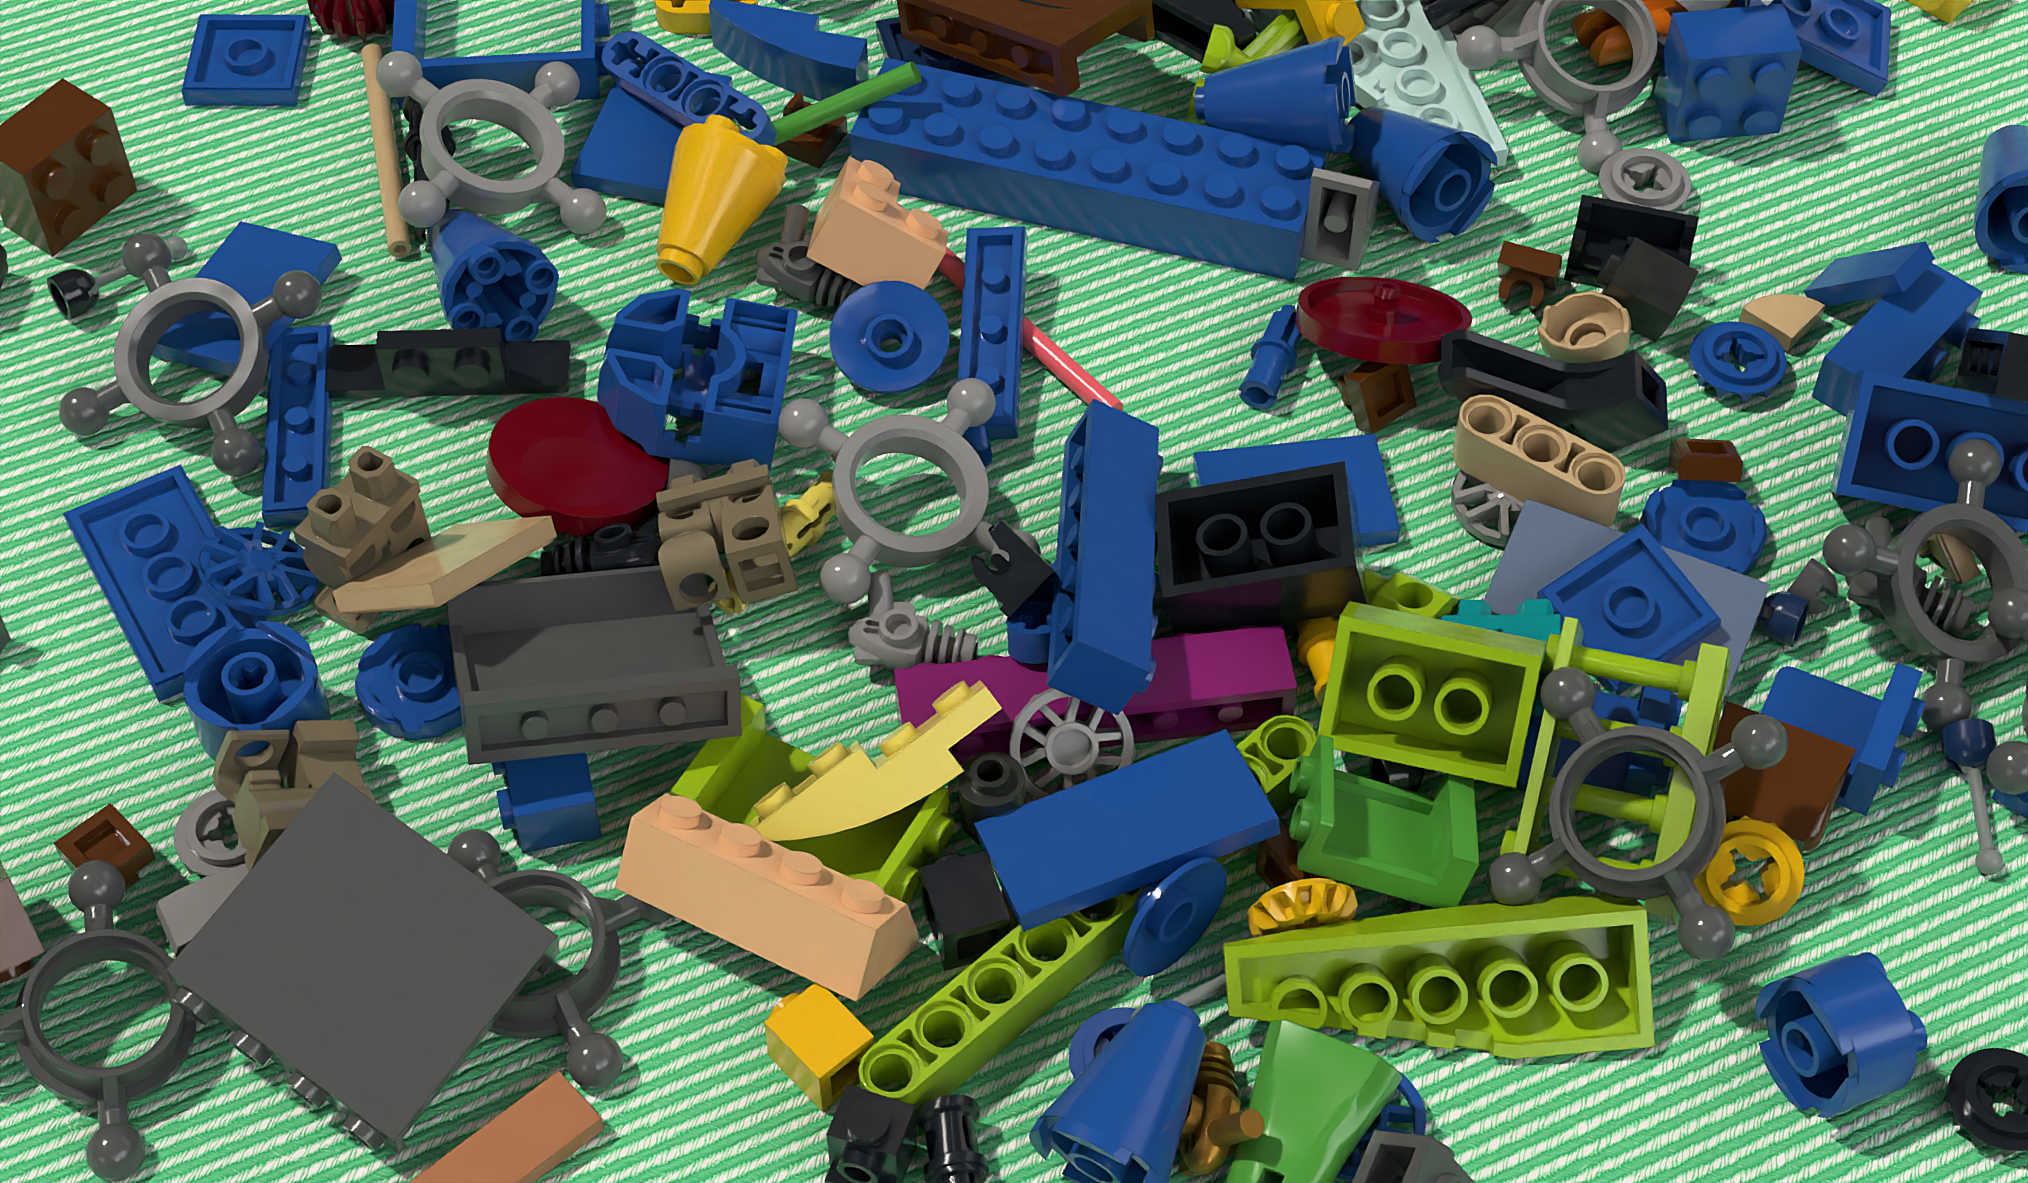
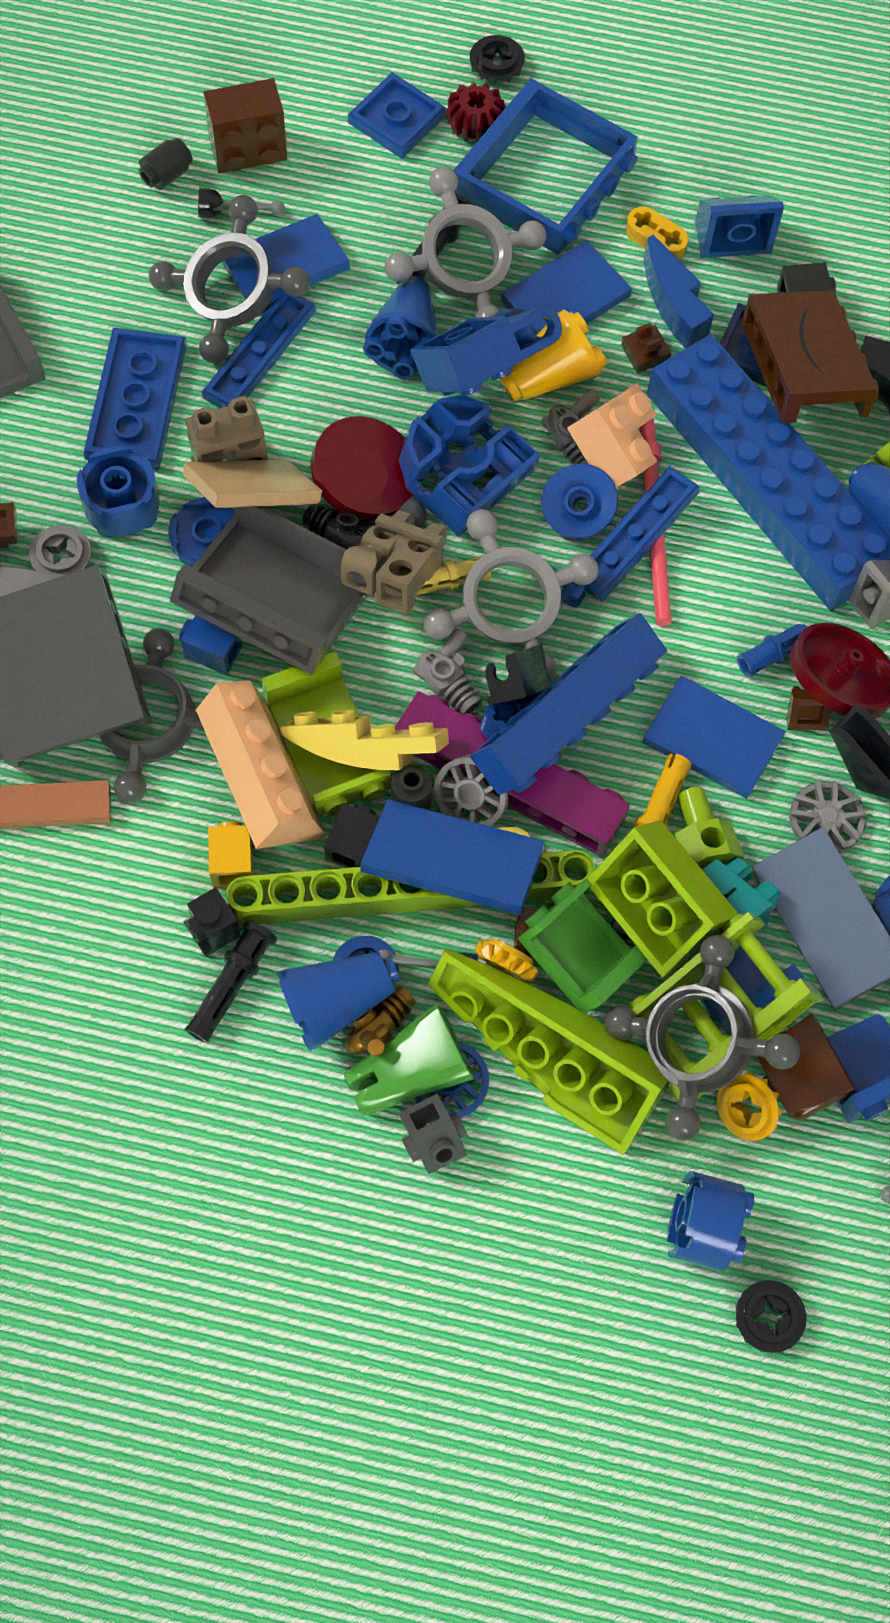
camera: 35 degrees right, 15 degrees up
blue wheel [197,521,319,617] -> none
dark tan hips [213,720,375,872] -> none
black bracket [325,328,572,399] -> none
tan piece [361,44,412,257] -> none
blue beam [601,31,776,146] -> none
bright green bar [749,61,921,147] -> none
blue dish [1123,857,1227,977] -> none
black brick [1155,461,1368,635] -> none
tan beam [1452,395,1626,527] -> none
blue tile [1536,523,1721,695] -> none
none -> blue brick [410,307,562,396]

